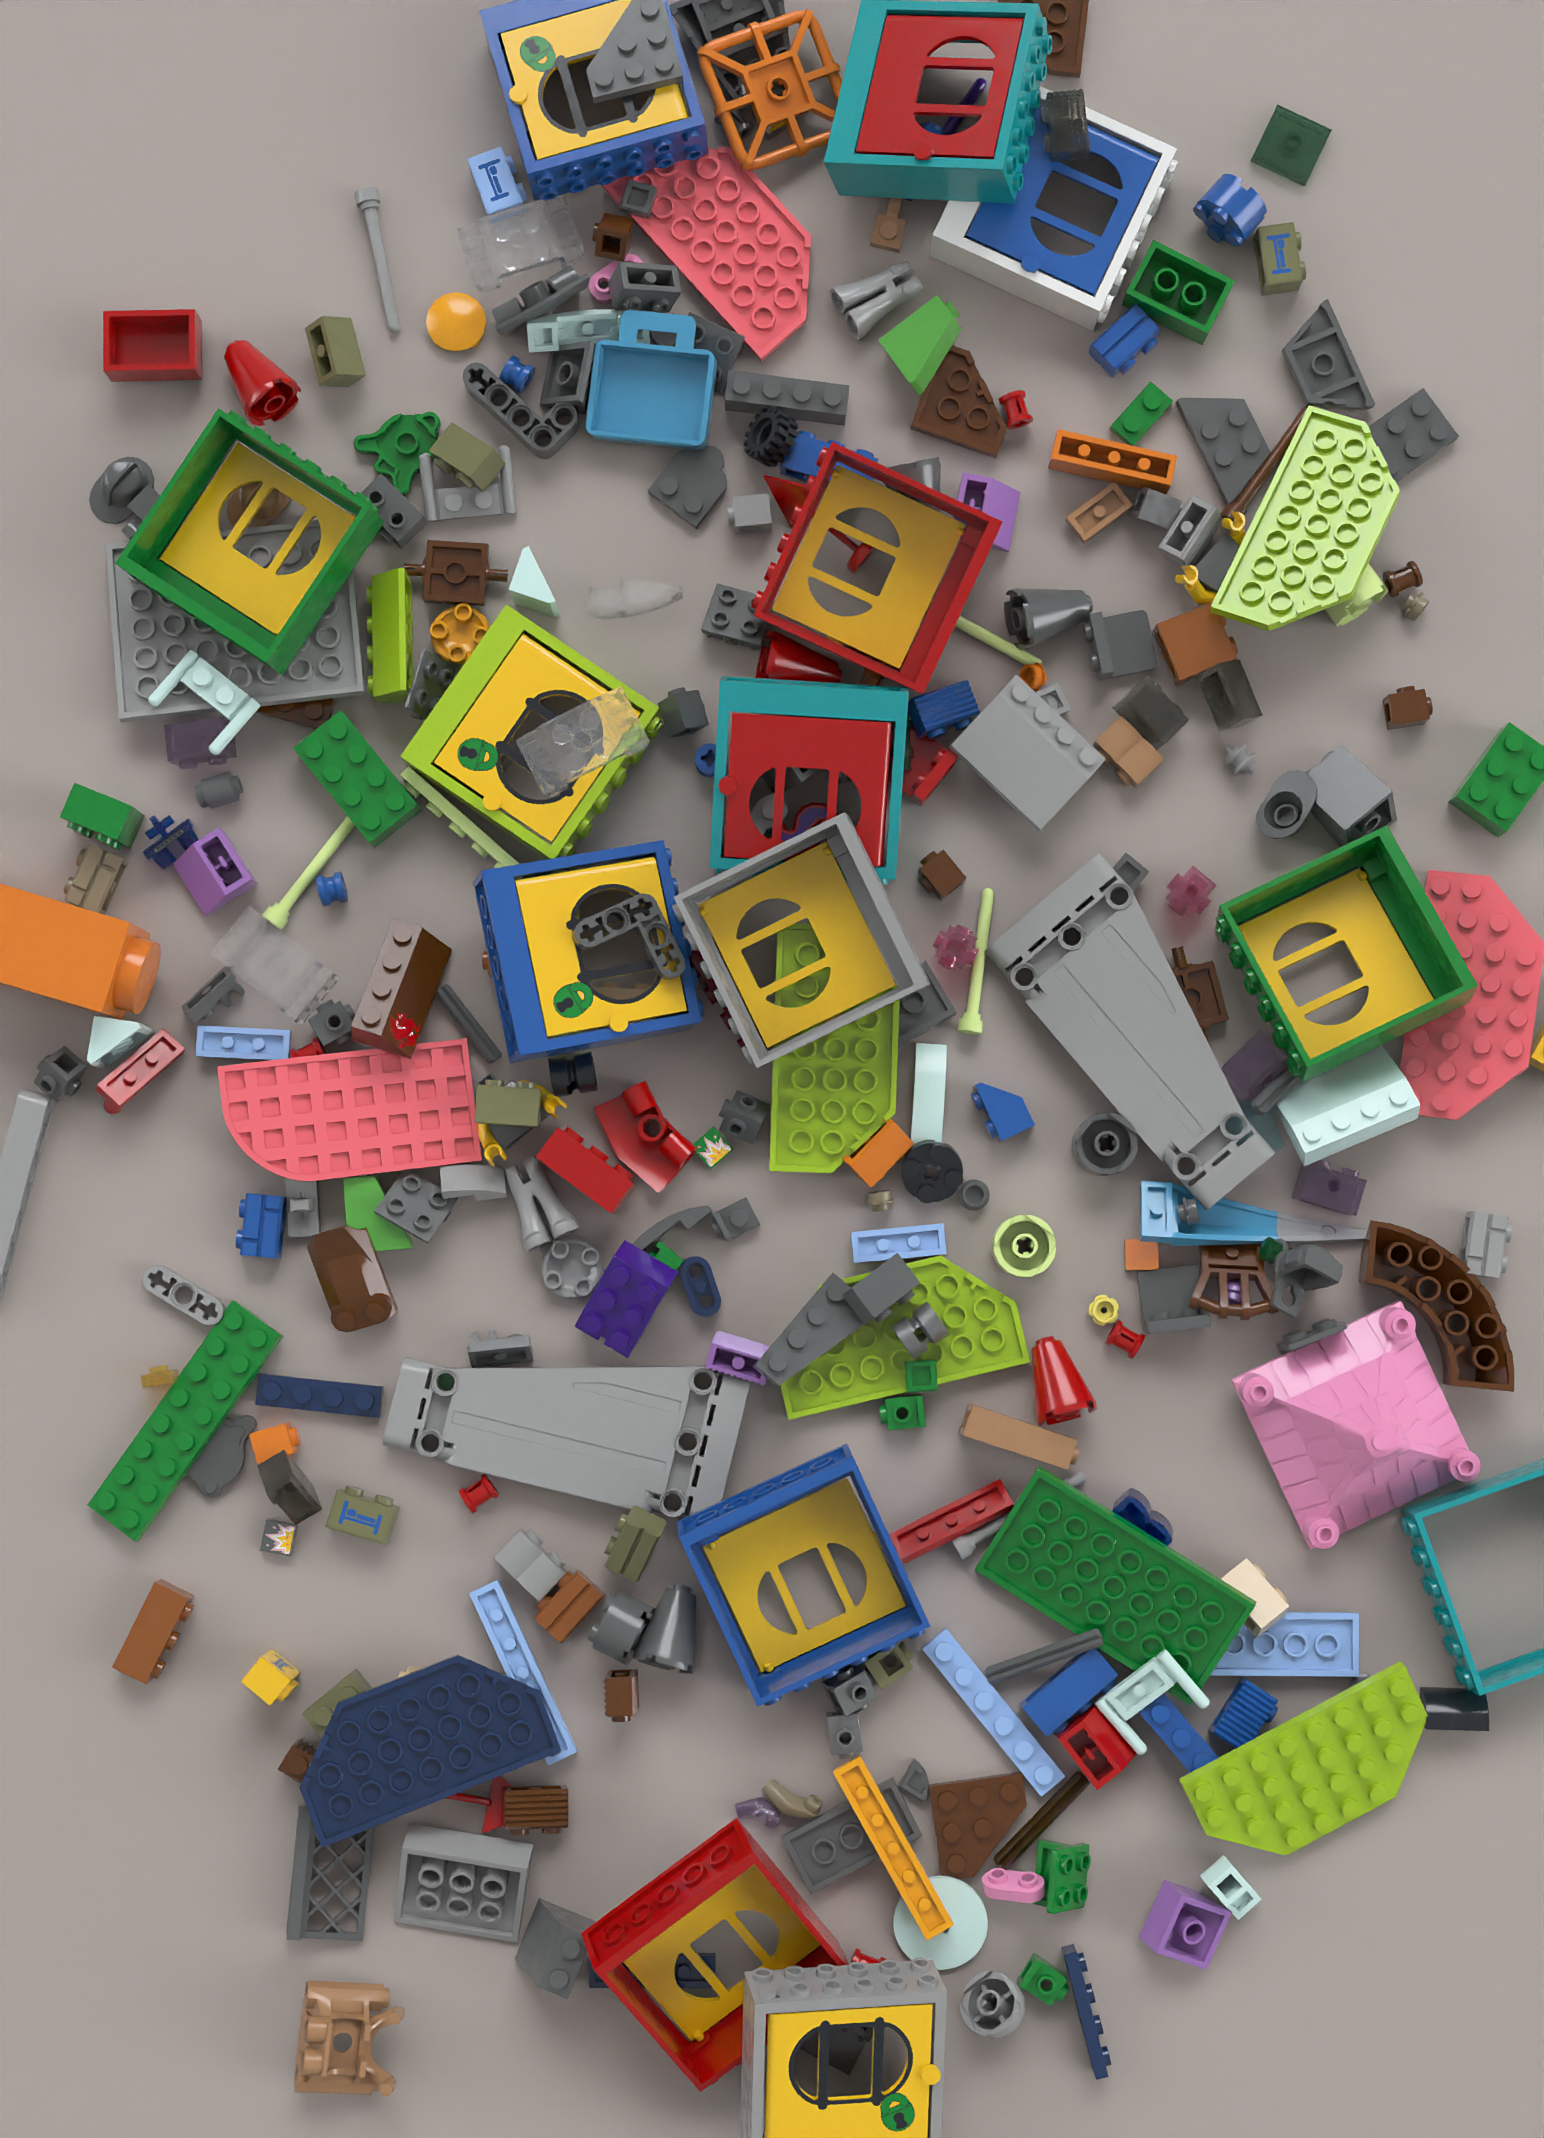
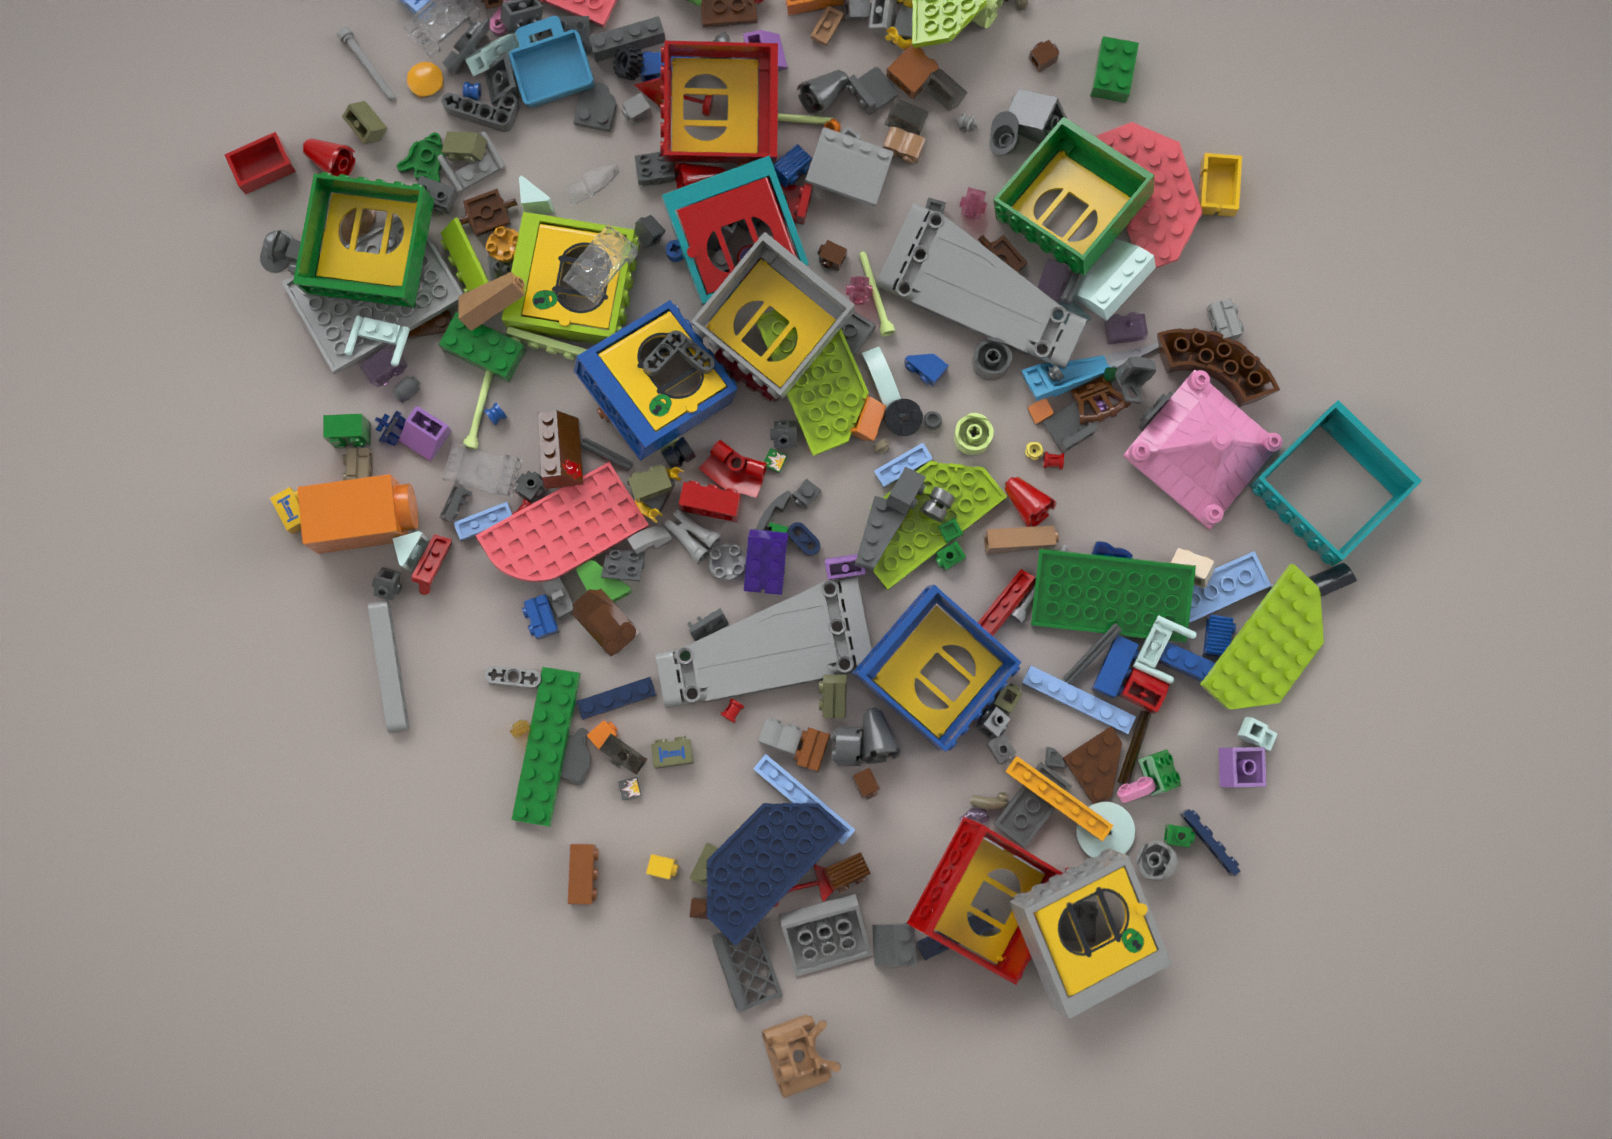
camera: 25 degrees left, 5 degrees down
none -> medium nougat slope [458,272,525,331]

